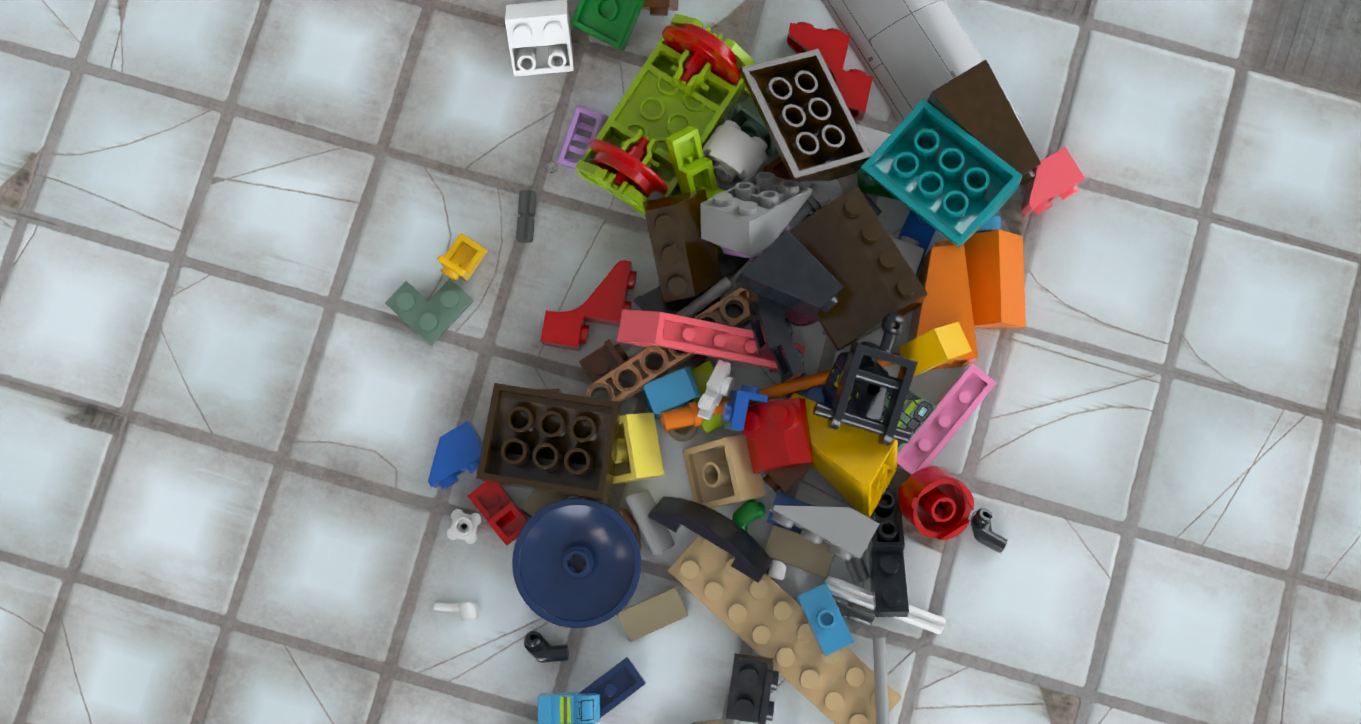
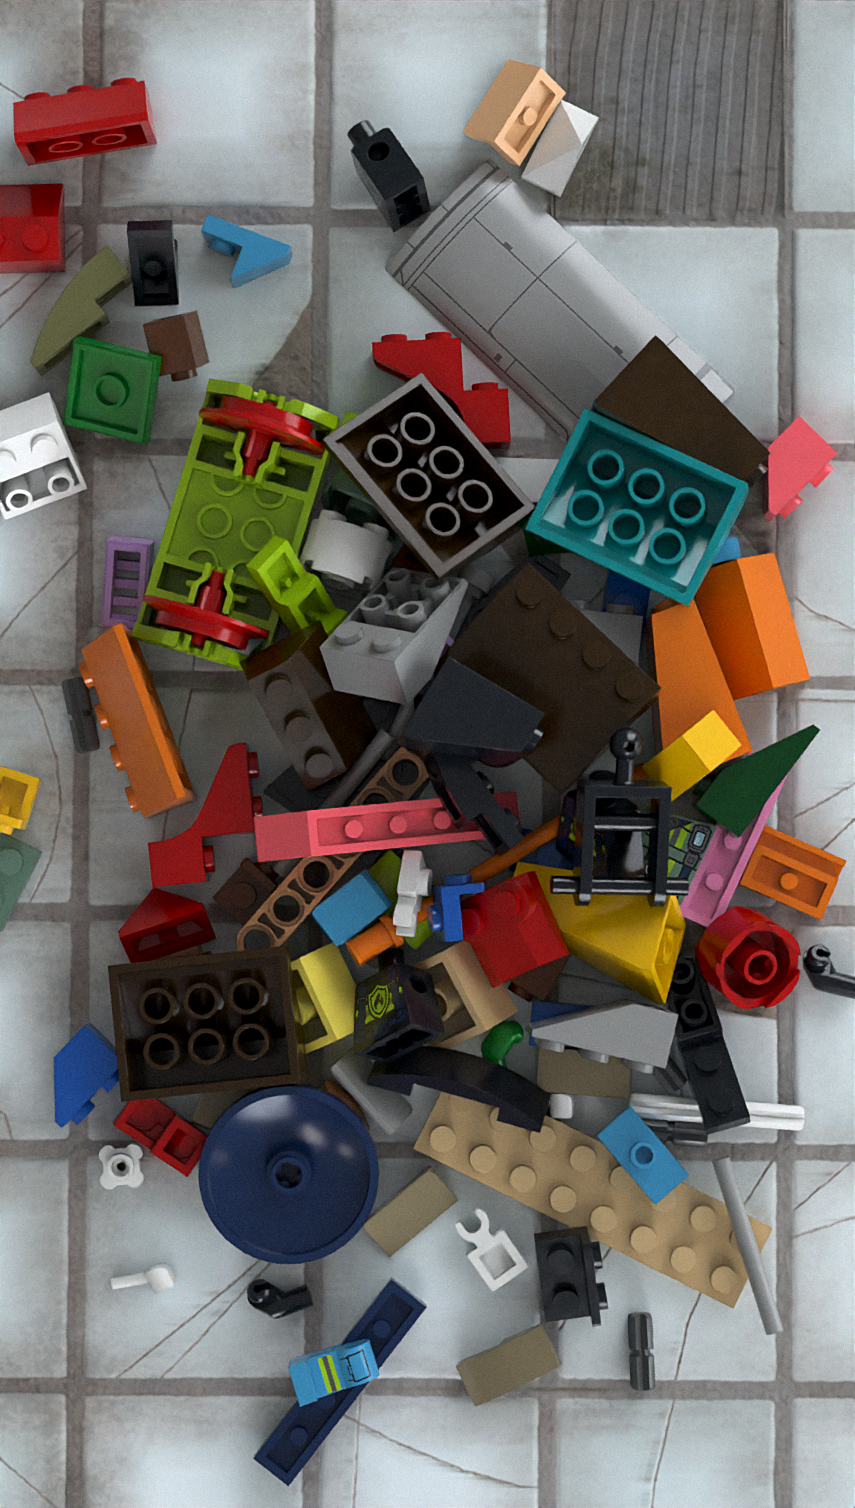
camera: 20 degrees left, 5 degrees up
none -> orange slope [78,623,197,818]
none -> red slope [118,888,216,963]
none -> black torso [353,948,445,1064]
none -> white plate [455,1207,529,1292]
none -> dark green slope [692,724,820,838]
none -> orange plate [738,825,847,920]

